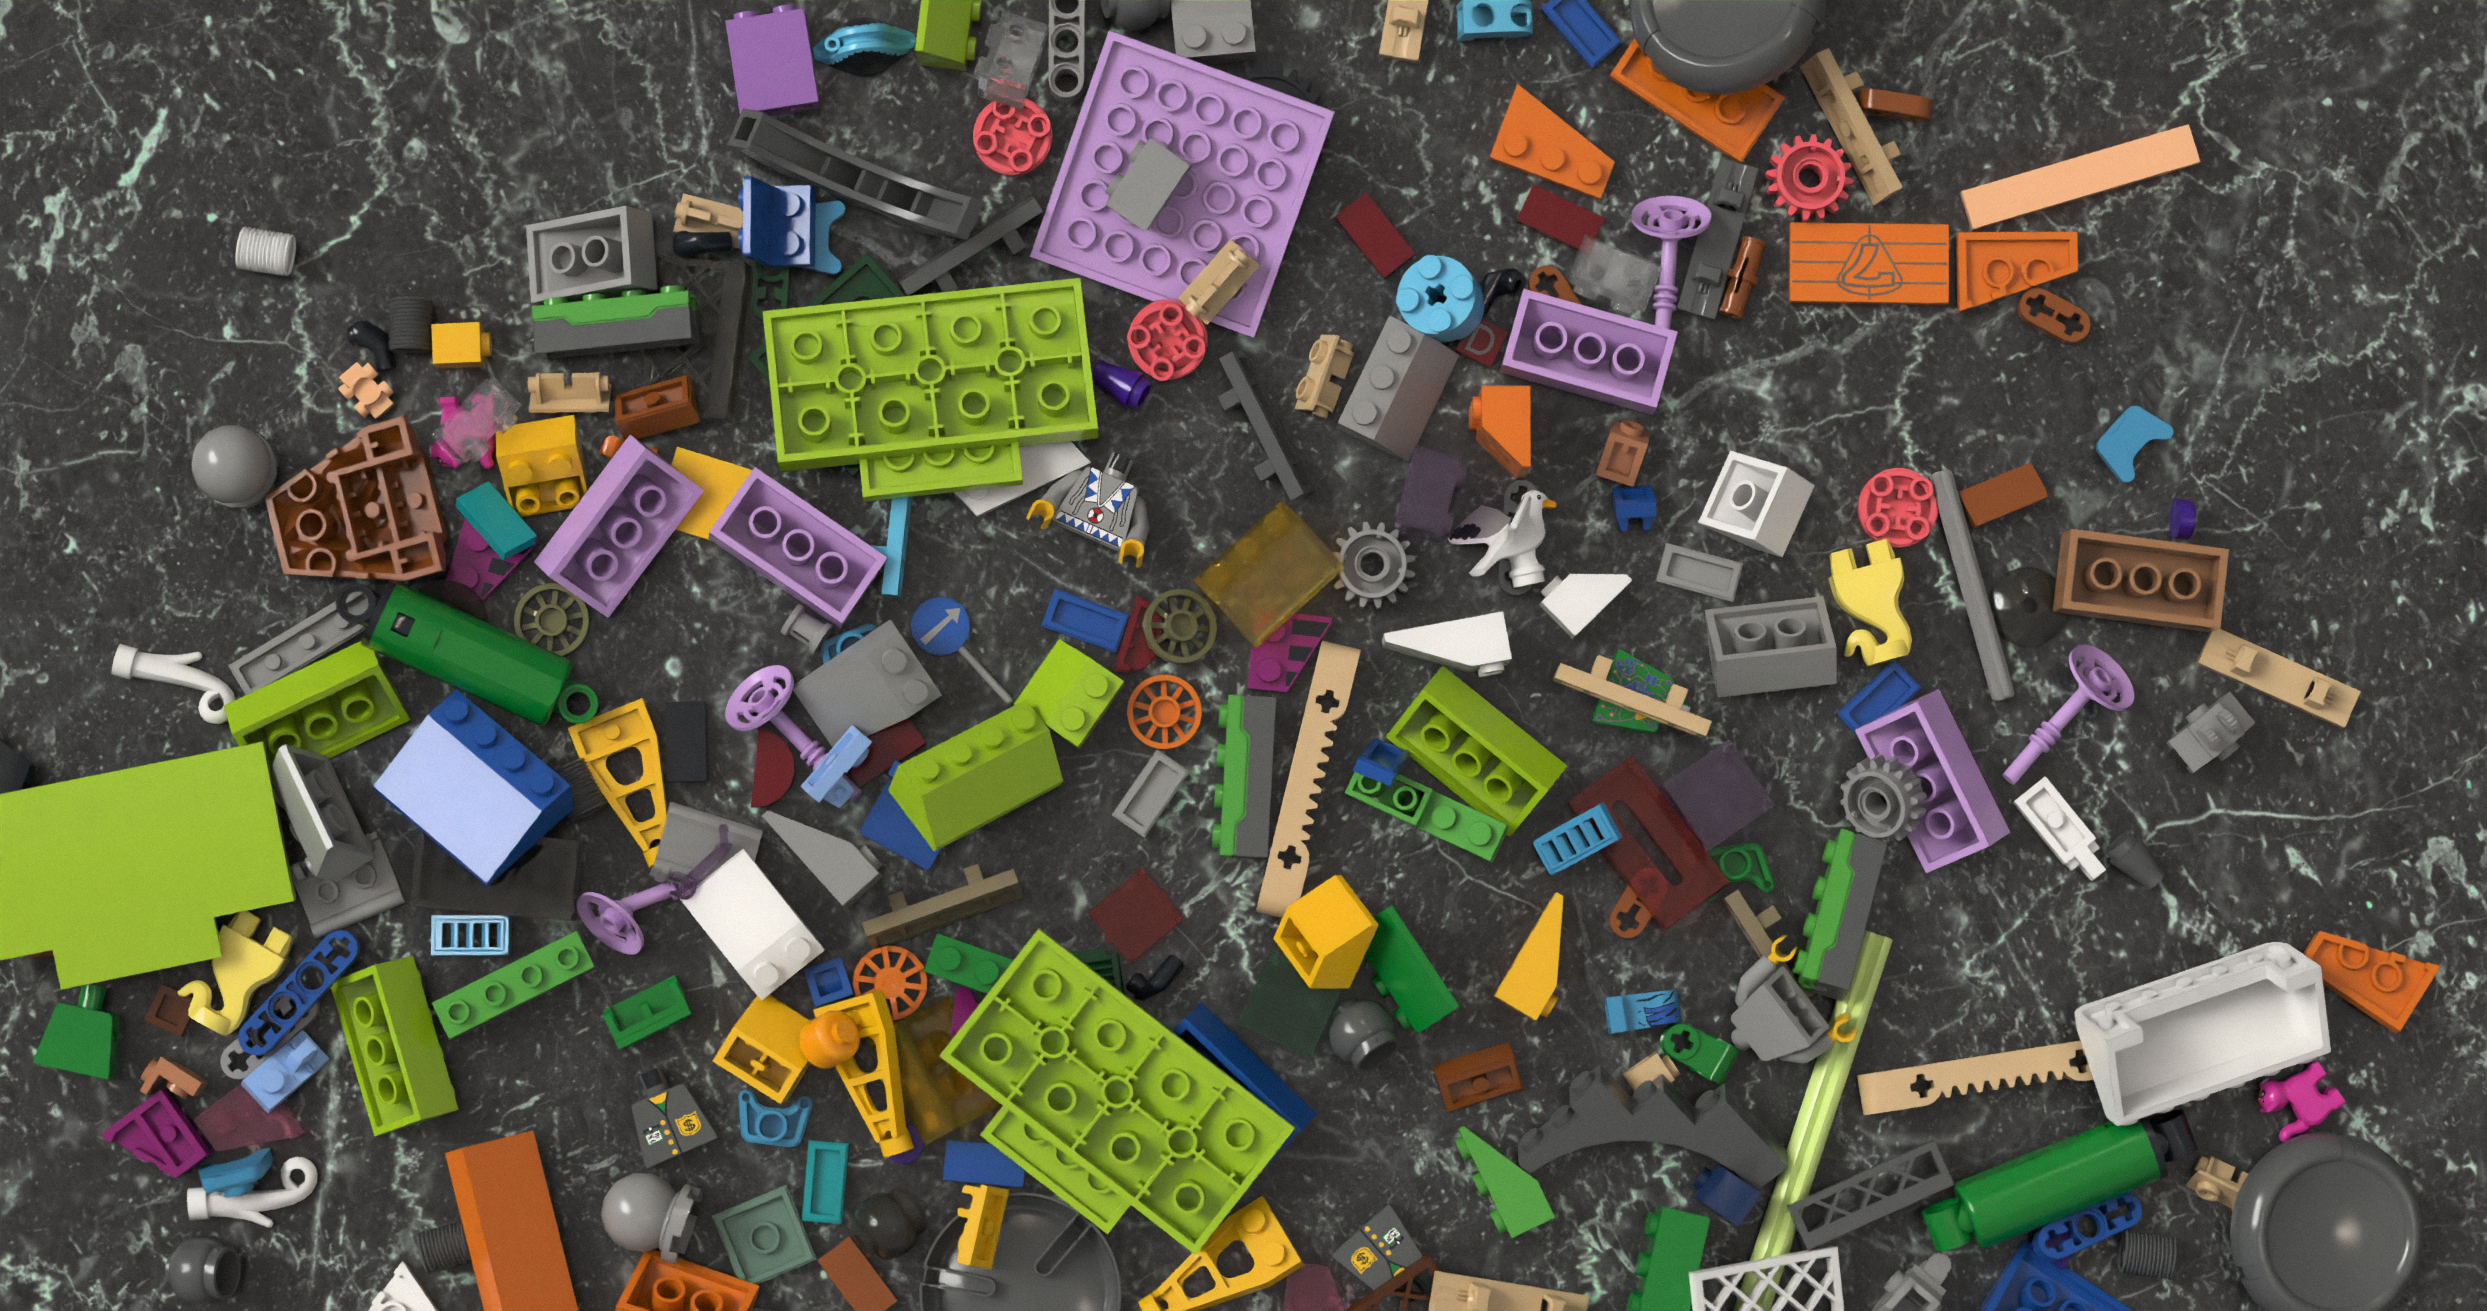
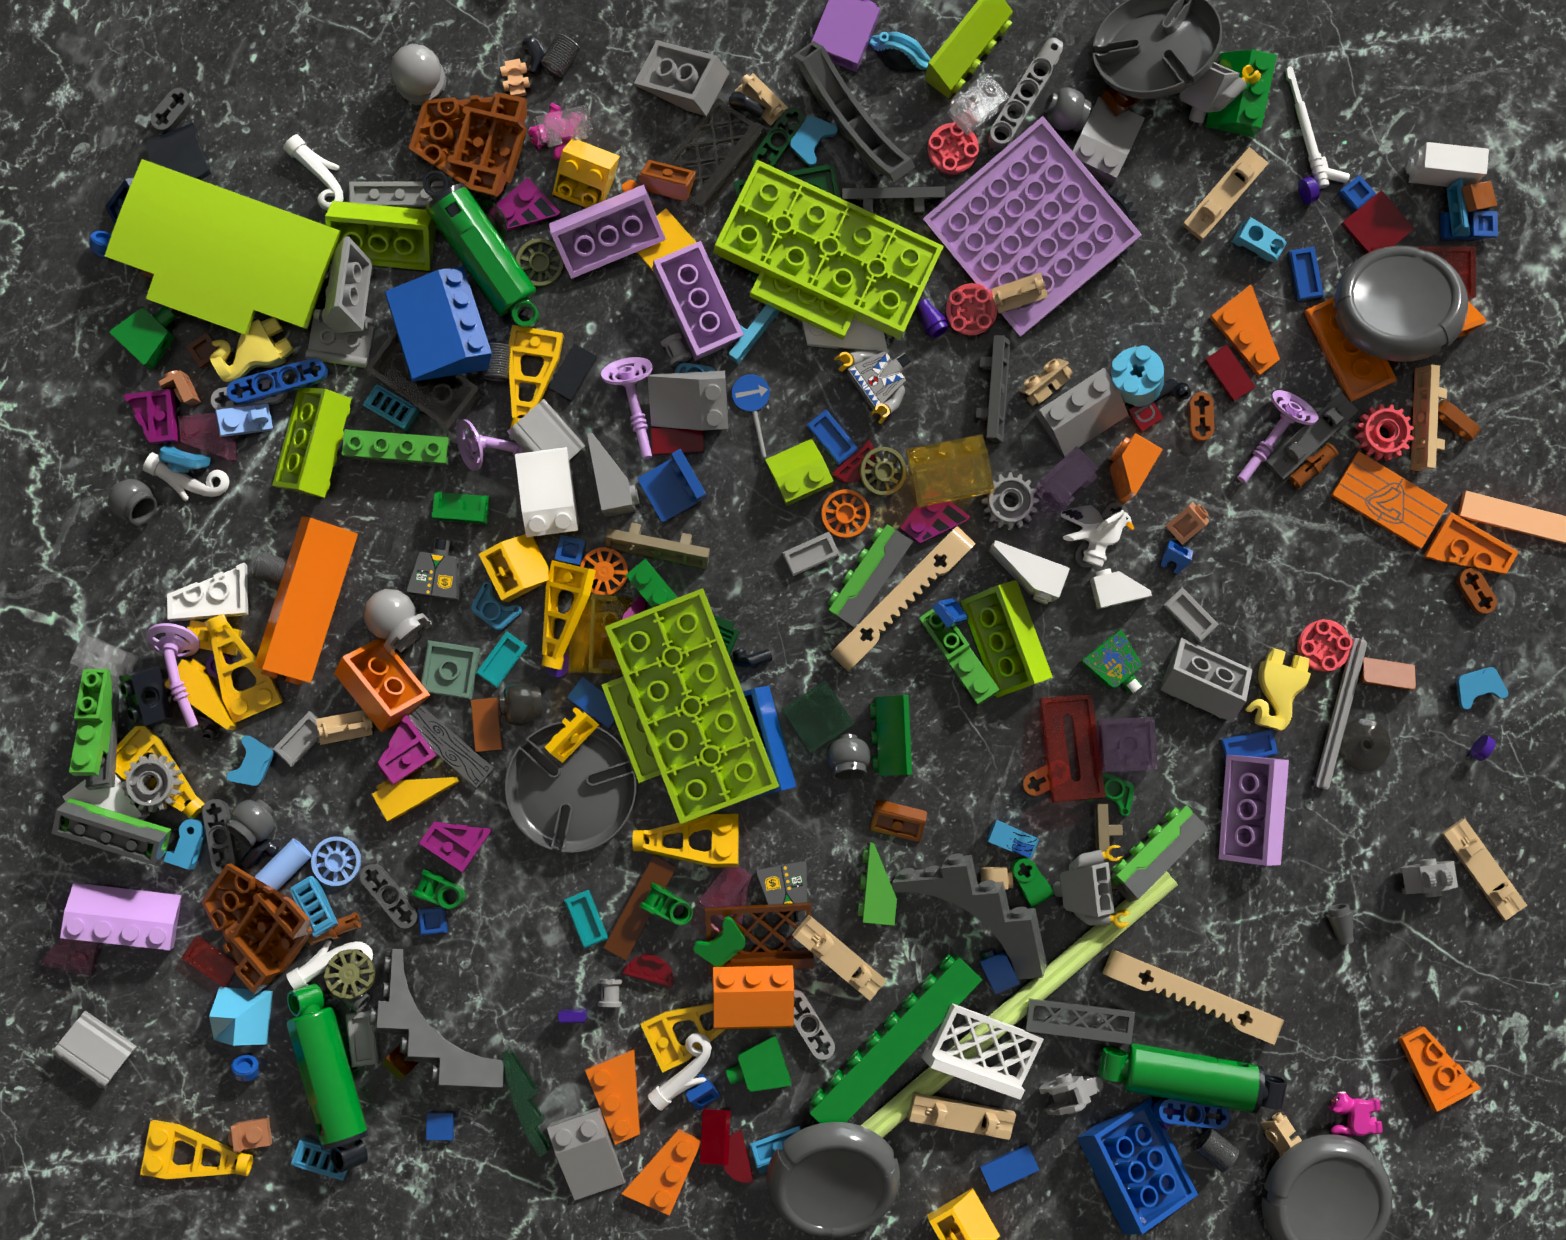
camera: 35 degrees right, 0 degrees up
yellow brick [431,322,492,369] -> none
teal tile [455,481,537,561] -> none
tan hinge [528,372,612,414] -> none
piece [532,285,700,360] -> none
clear purple piece [669,824,732,900] -> none
blue bracket [738,177,816,268] -> none
dark red tile [751,728,796,808] -> none
light orange head [799,1011,860,1069] -> none
light blue hinge [801,725,872,808] -> none
lime slope [888,700,1063,852] -> none
clear red piece [1088,868,1184,963] -> none
light grey brick [1105,137,1193,232] -> none
yellow slope [1273,875,1379,989] -> none
dark red tile [1335,192,1415,280] -> none
yellow slope [1493,892,1563,1021] -> none
lavender slope [1500,289,1678,415] -> none
dark azure slope [1533,802,1623,875] -> none
tan hinge [1553,655,1712,739] -> none
clear brick [1567,235,1662,315] -> none
white slope [1698,451,1815,557] -> none
light grey gear [1840,754,1927,844] -> none
lavender dish [2002,644,2134,785] -> none
white hinge [2012,777,2106,881] -> none
medium nougat brick [2053,529,2229,633] -> none
white windscreen [2075,942,2331,1126] -> none

